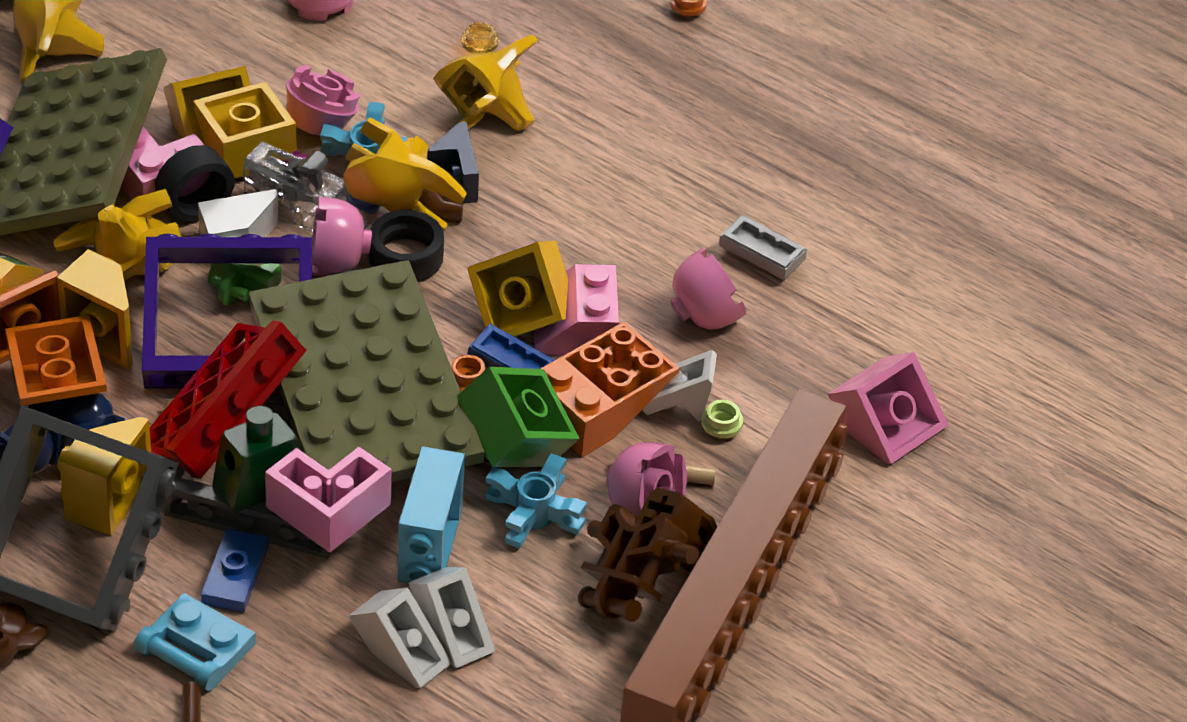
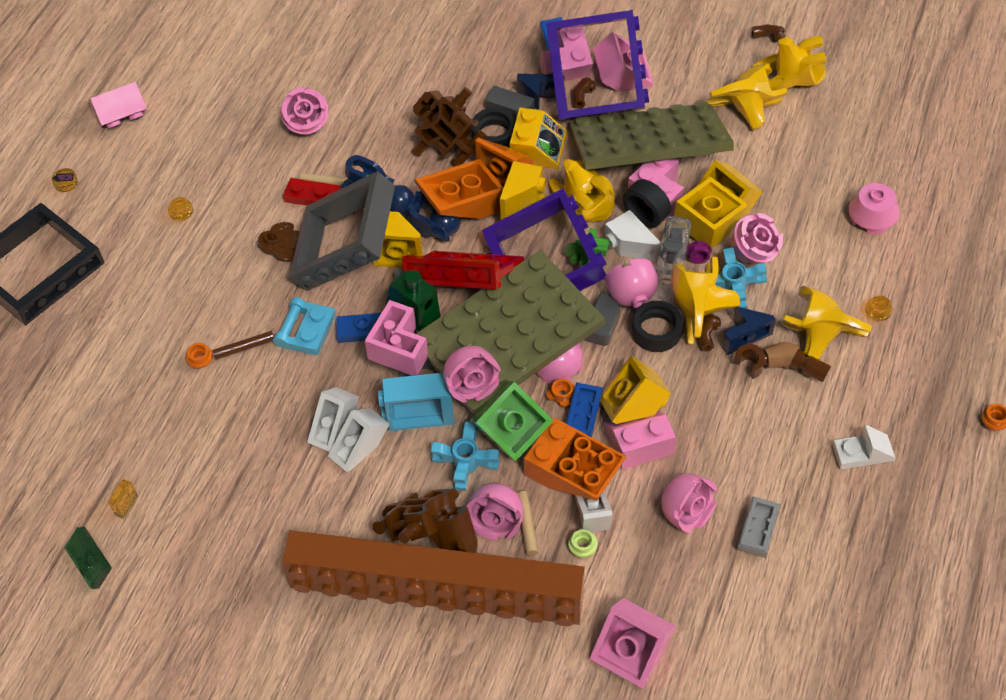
camera: 80 degrees right, 10 degrees up
none -> bright pink cylinder [443,345,501,402]
none -> reddish brown piece [734,342,831,382]
none -> white slope [832,425,896,470]

